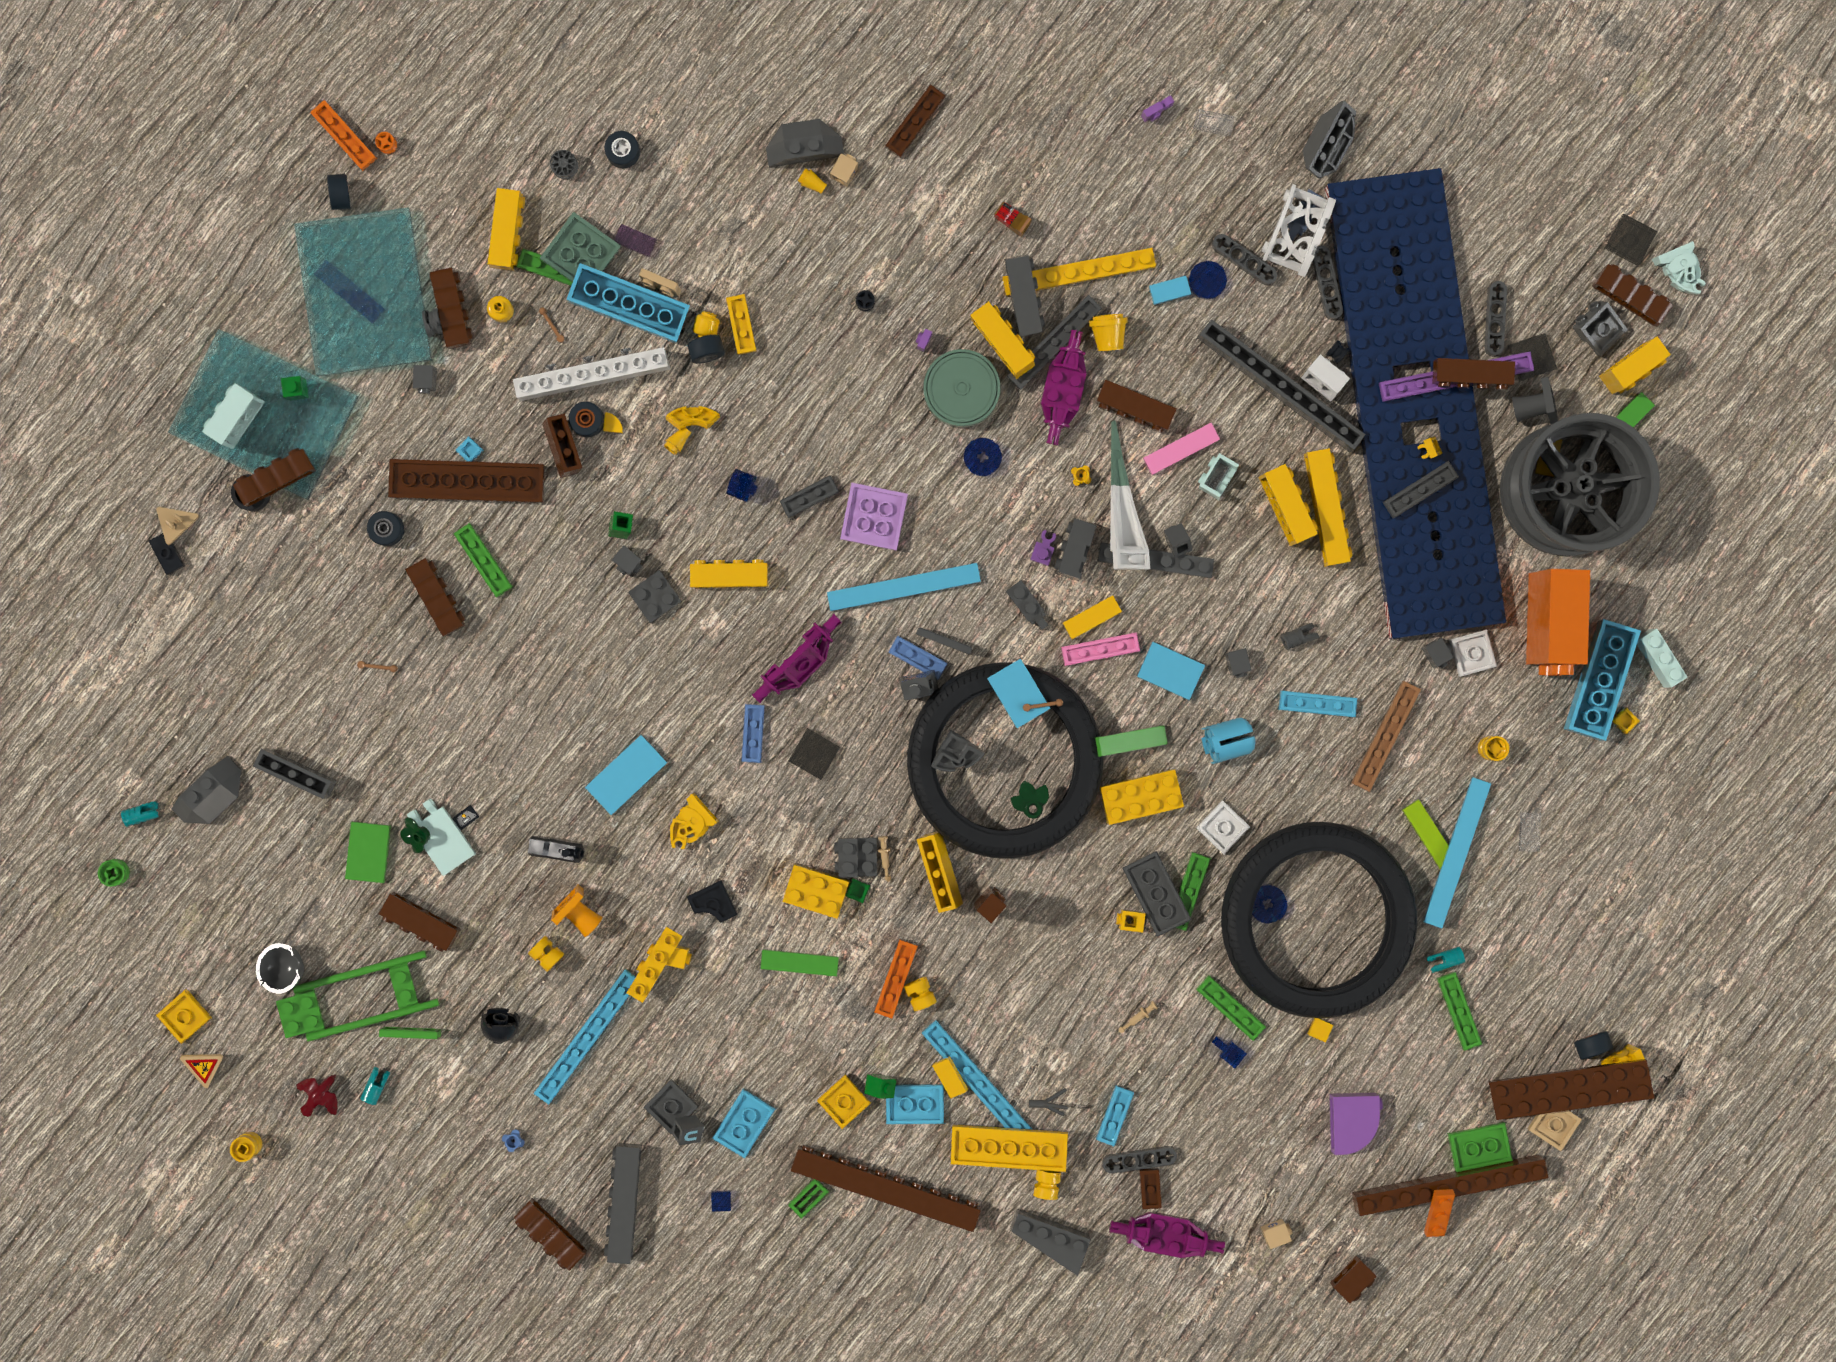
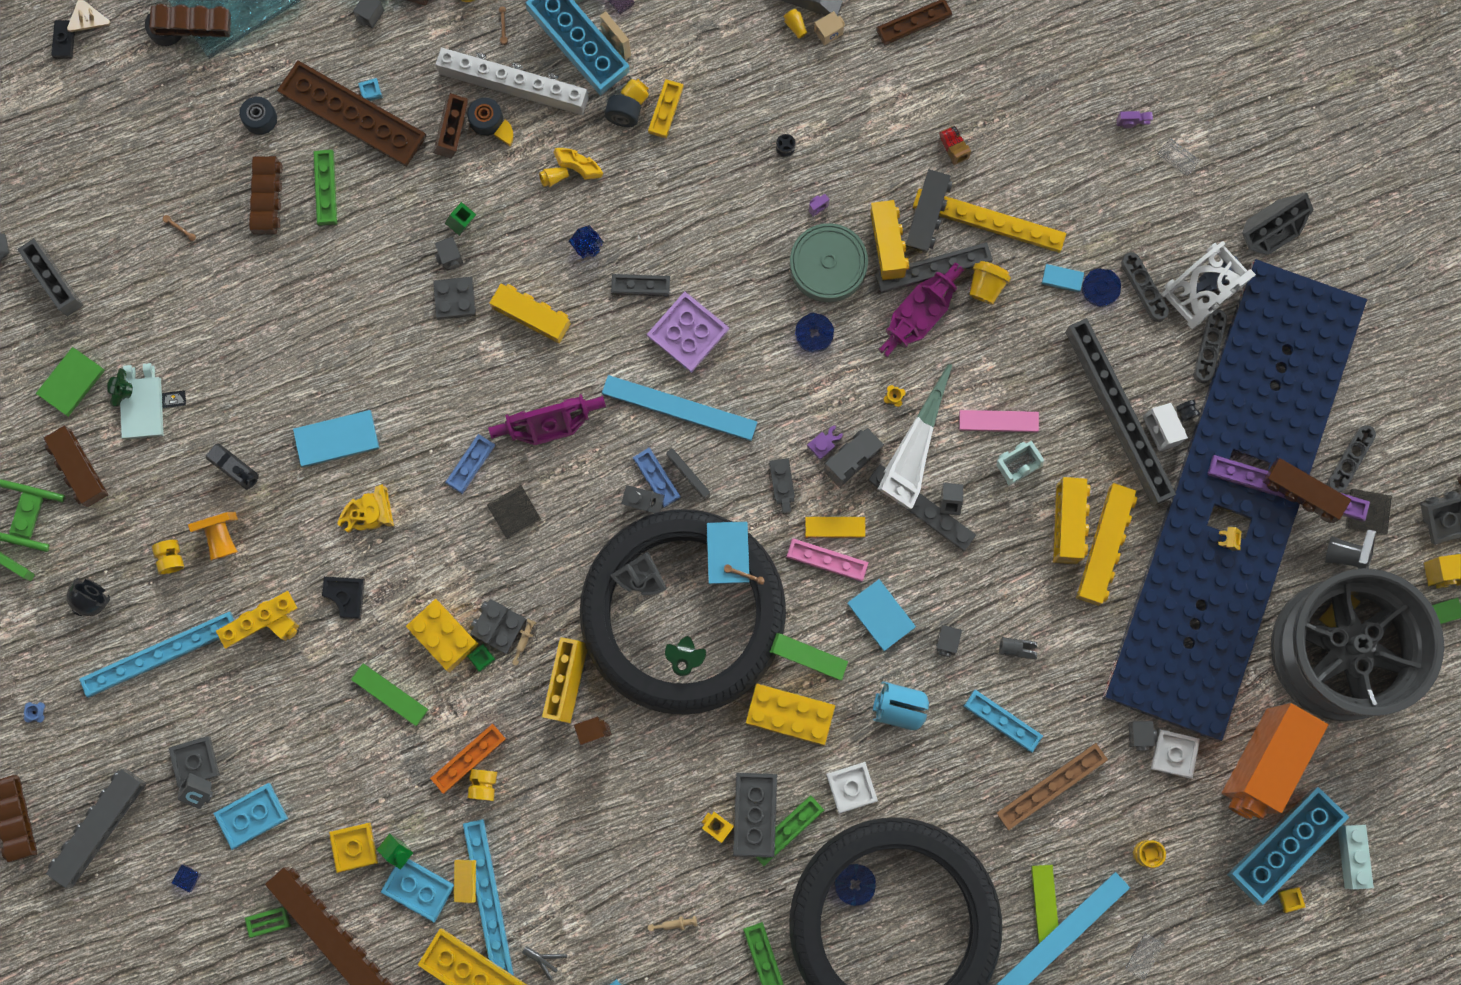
camera: 30 degrees right, 10 degrees down
reddish brown brick [1096,380,1177,433] -> none
dark grey tile [1382,461,1459,519] -> none

